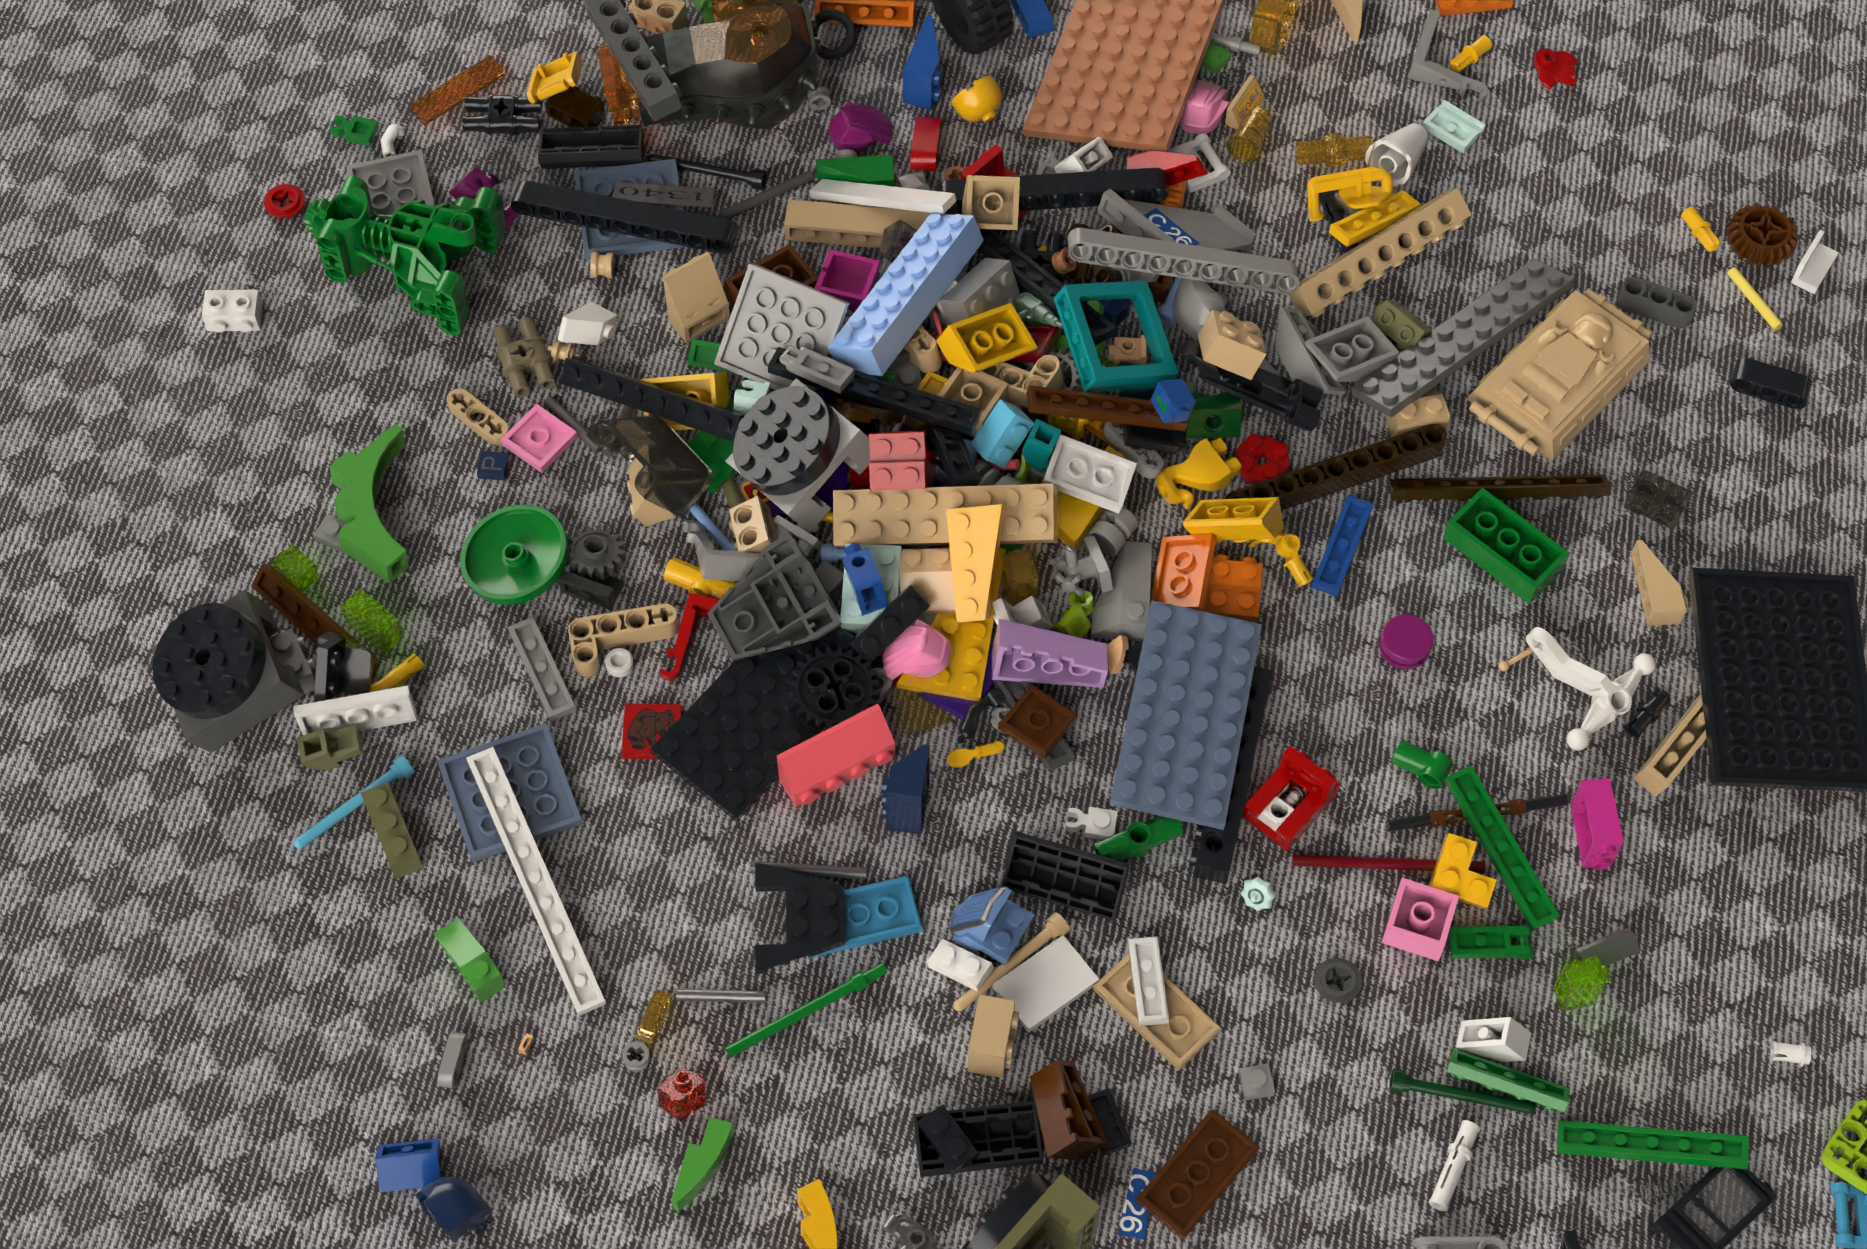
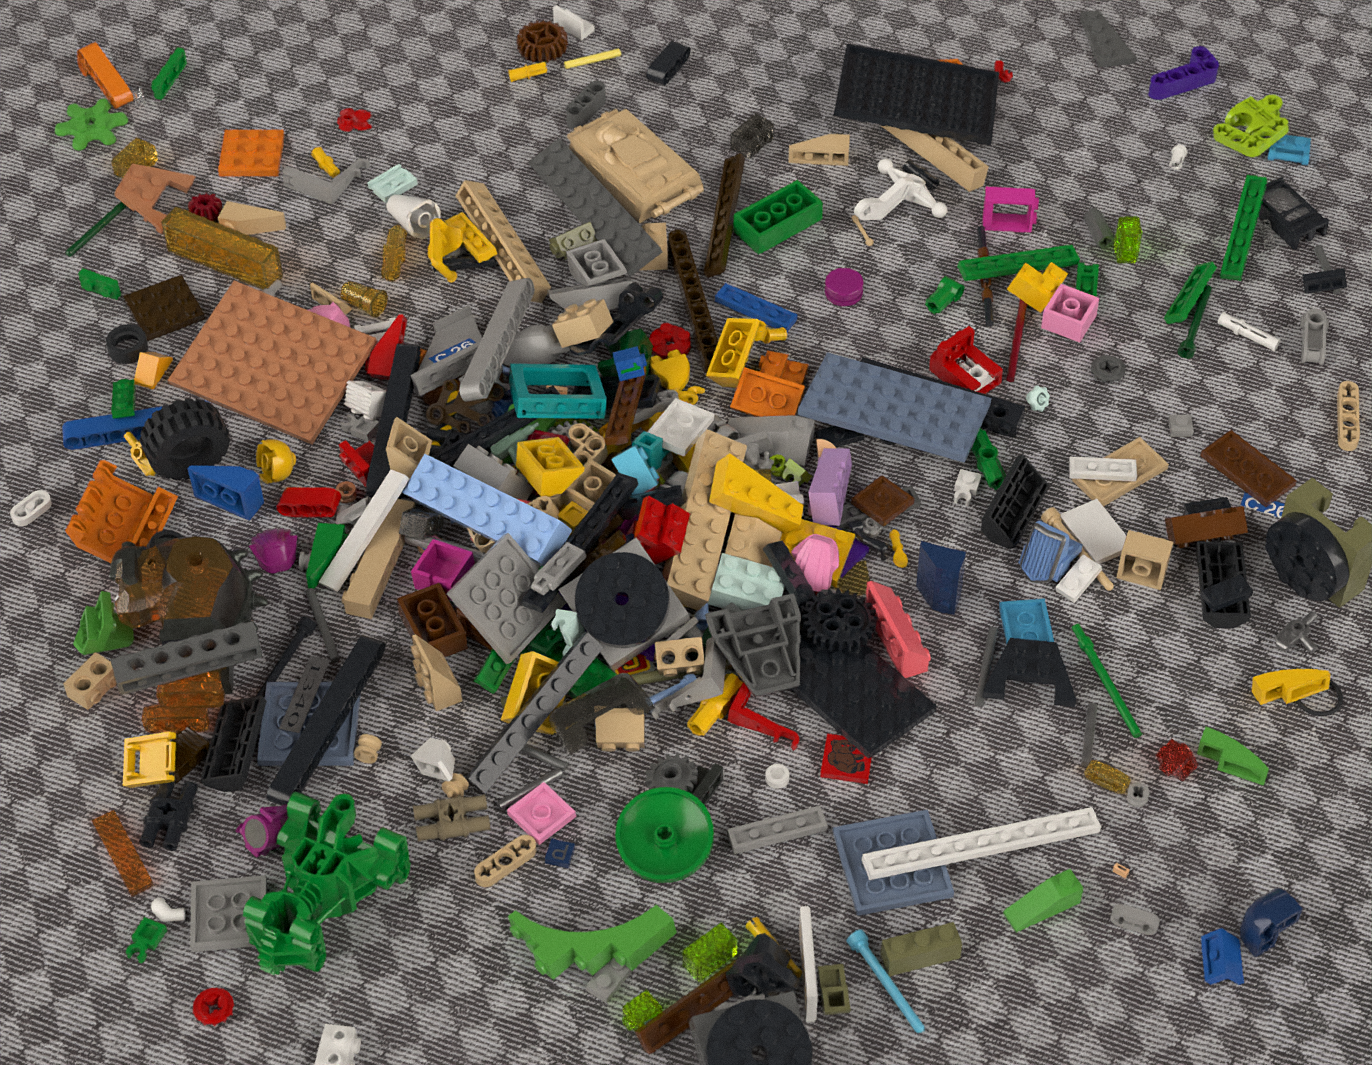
camera: 80 degrees left, 10 degrees down
tan beam [568,604,679,677] -> none
blue torso [842,543,888,616] -> none
nougat bush [1052,248,1077,275] -> none
white slope [1456,1017,1531,1062] -> none

